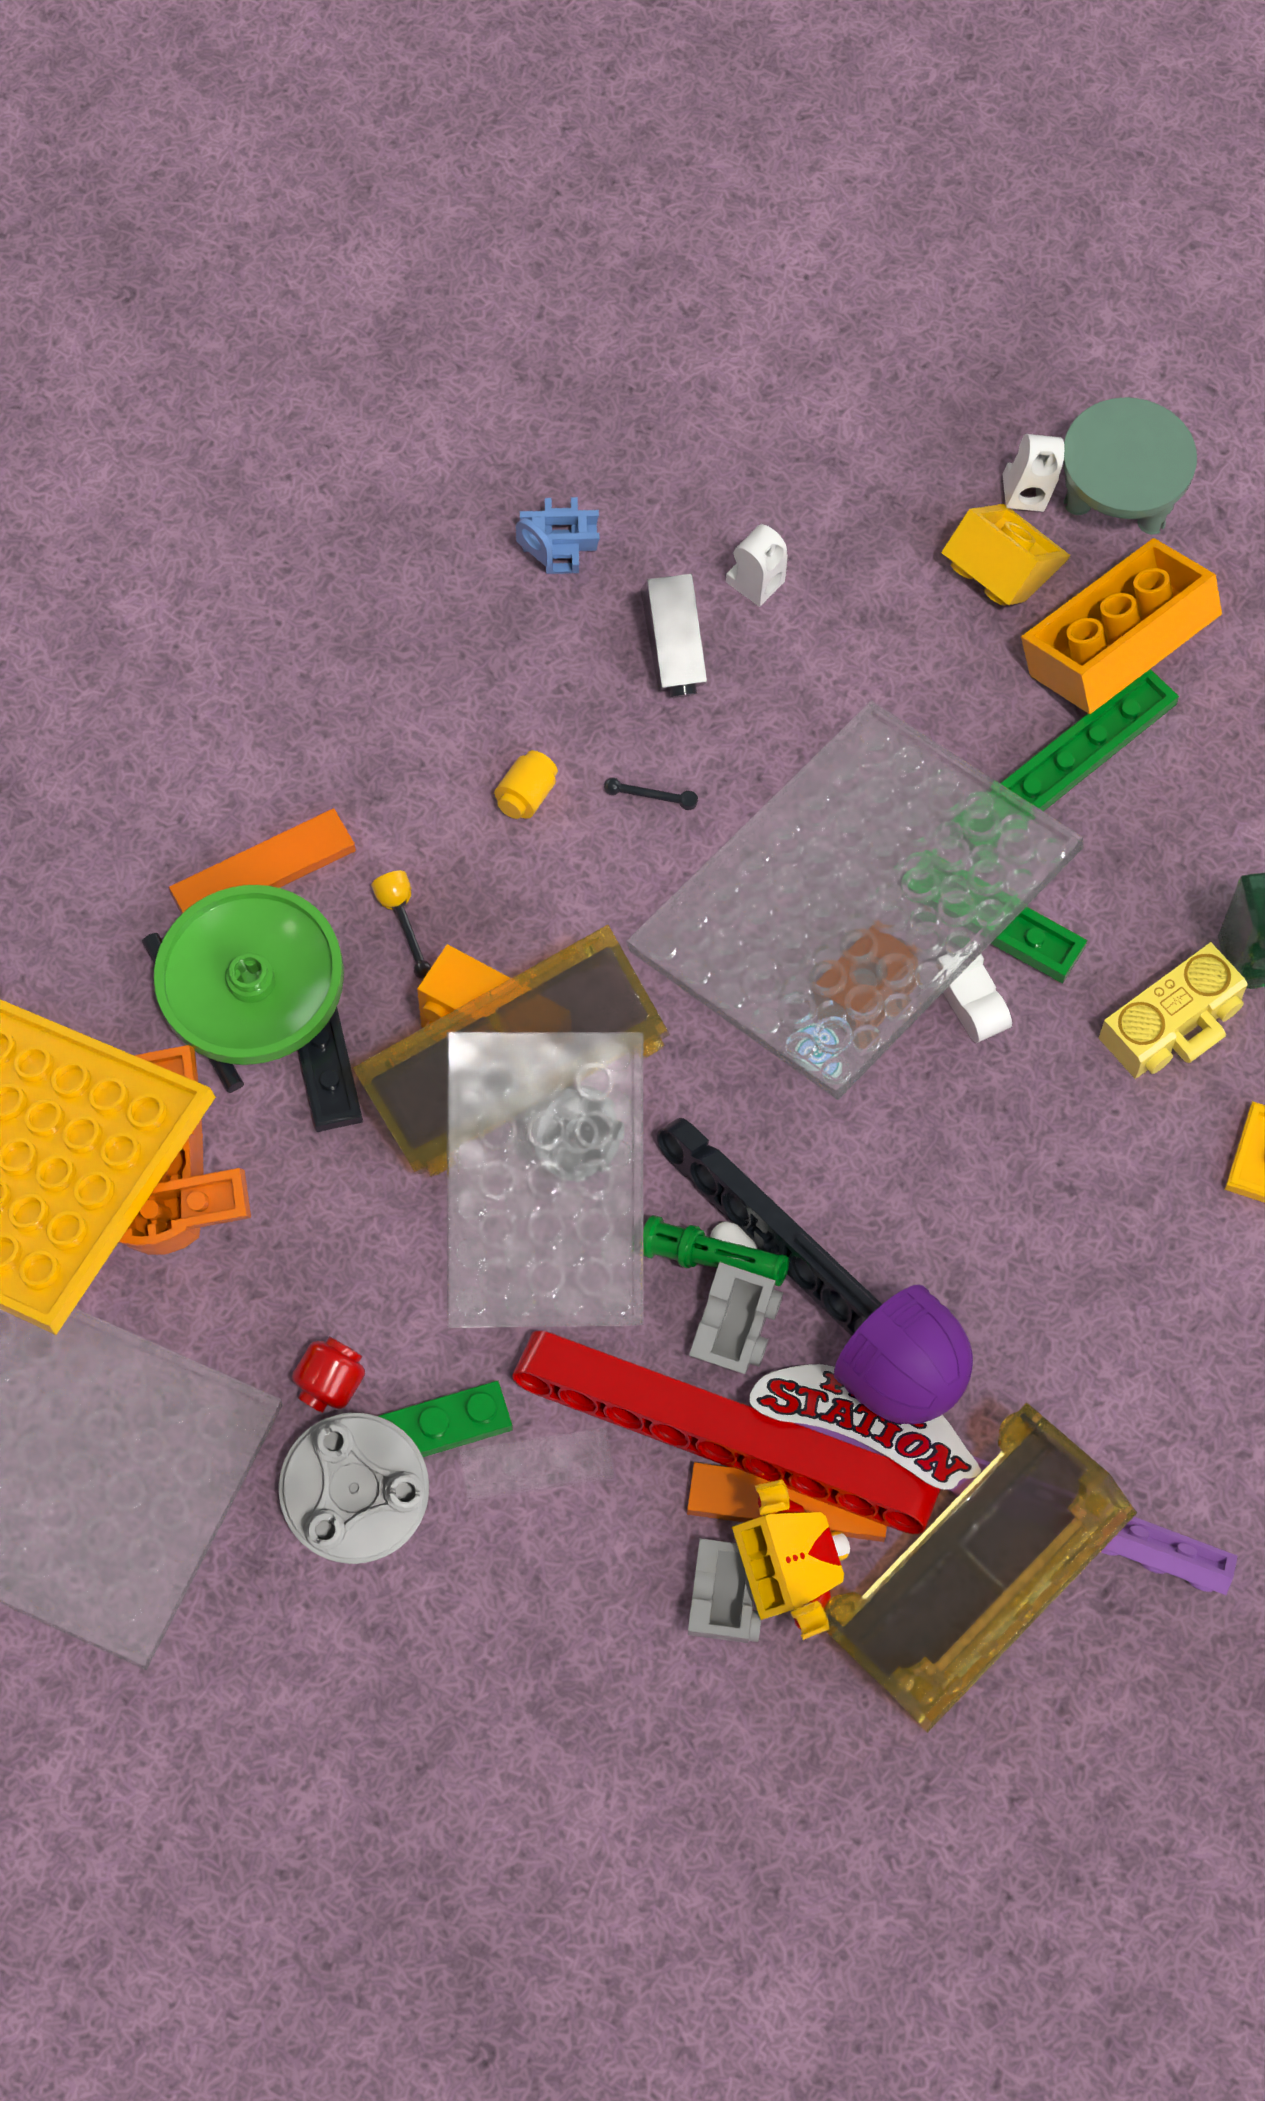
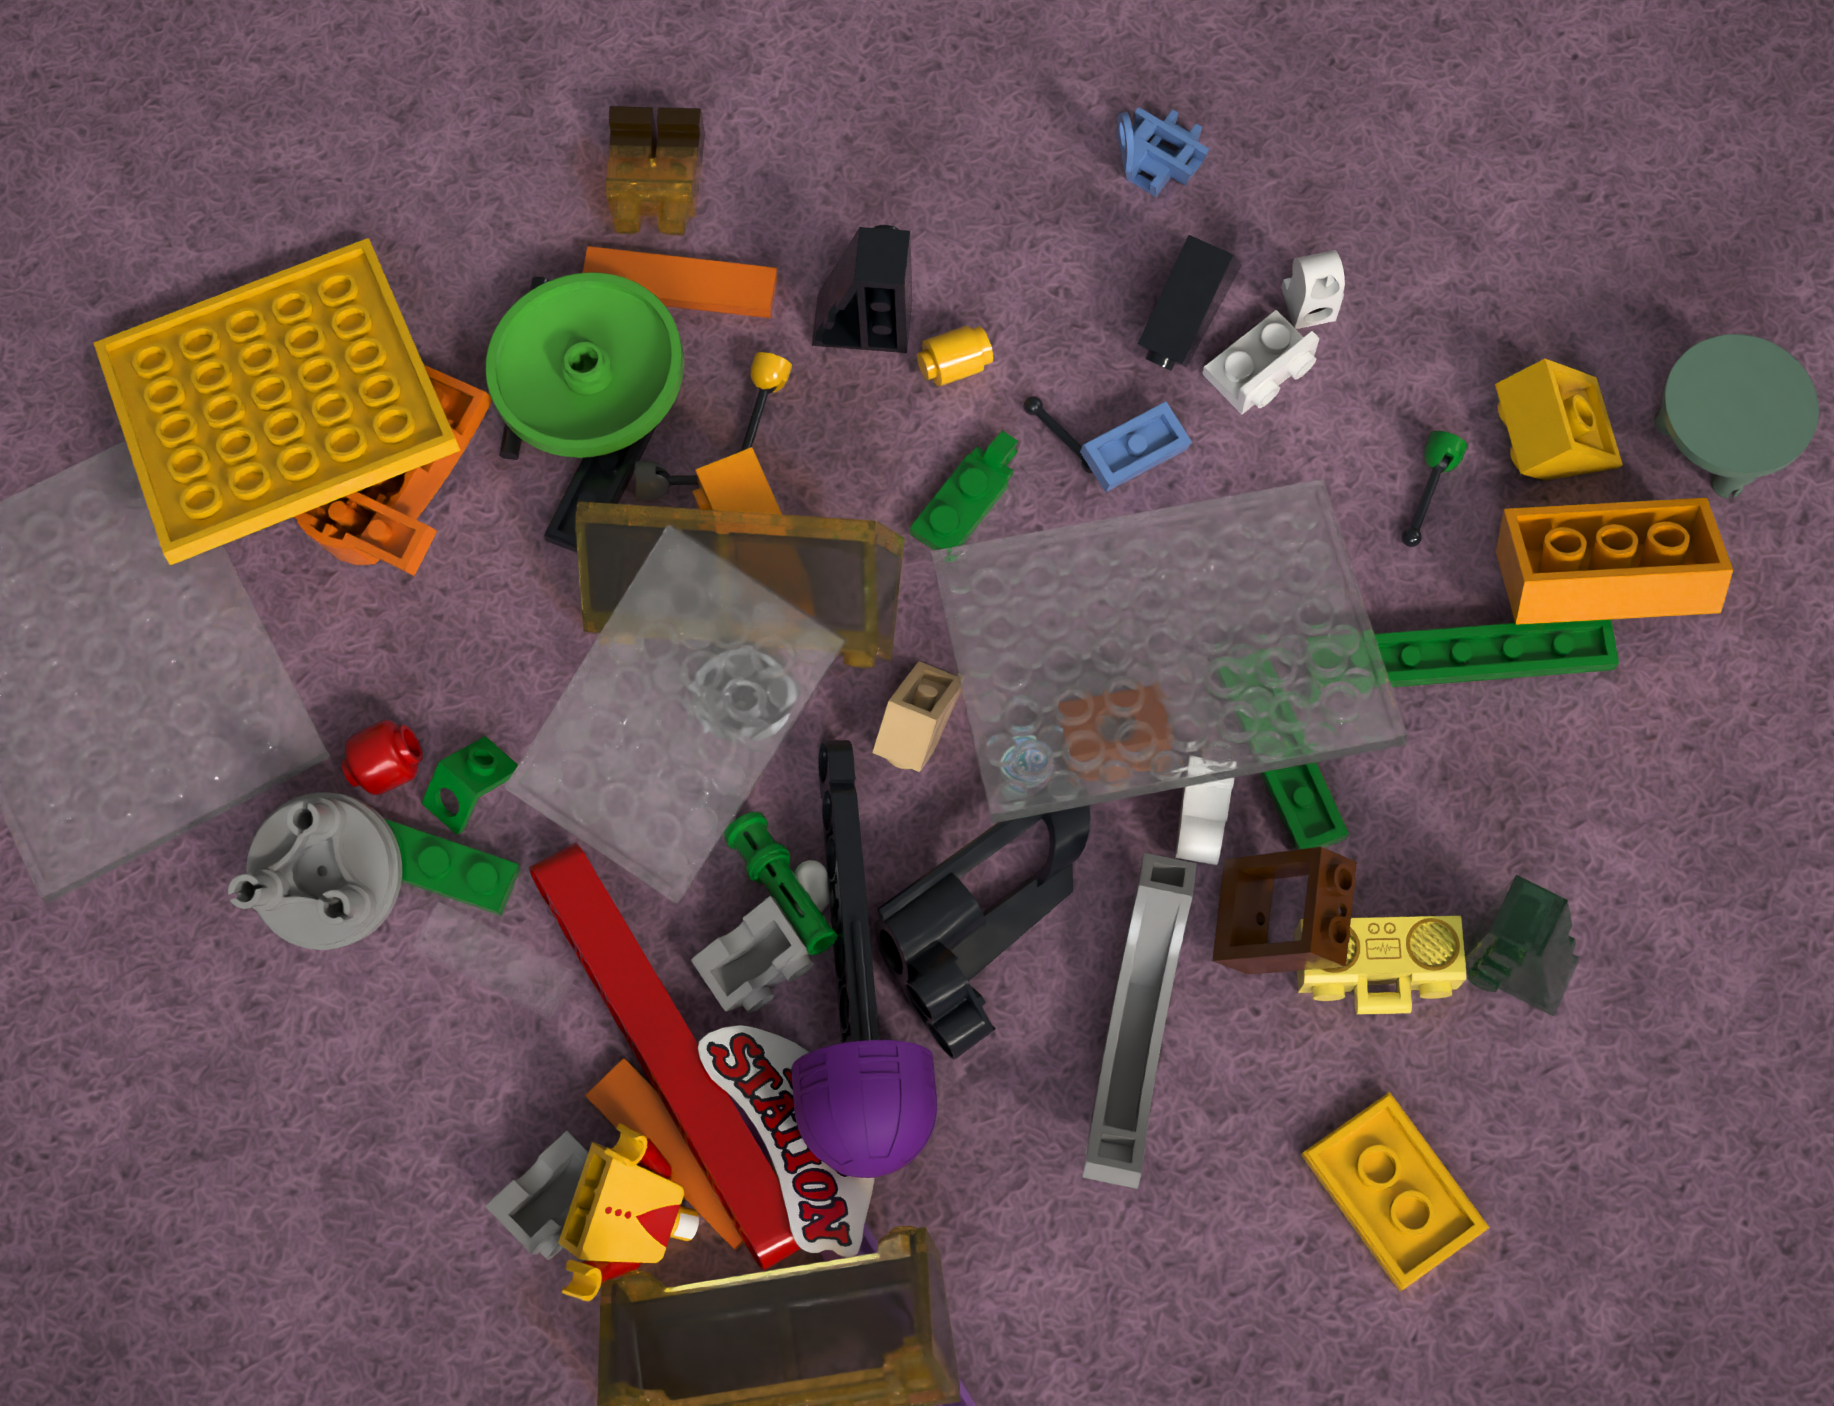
camera: 40 degrees right, 5 degrees up
white leg [1002,434,1064,512] -> none
none -> green bracket [422,737,521,835]
none -> clear yellow hips [605,106,705,236]
none -> dark grey hinge [635,461,699,501]
none -> black wedge [812,225,913,353]
none -> tan slope [872,661,965,772]
none -> black panel [875,777,1091,1060]
none -> green hinge [910,430,1018,561]
none -> medium blue plate [1080,401,1192,493]
none -> light grey arch [1083,853,1197,1189]
none -> white bracket [1203,310,1320,415]
none -> reddish brown window [1212,847,1357,974]
none -> hinge [1401,431,1468,547]

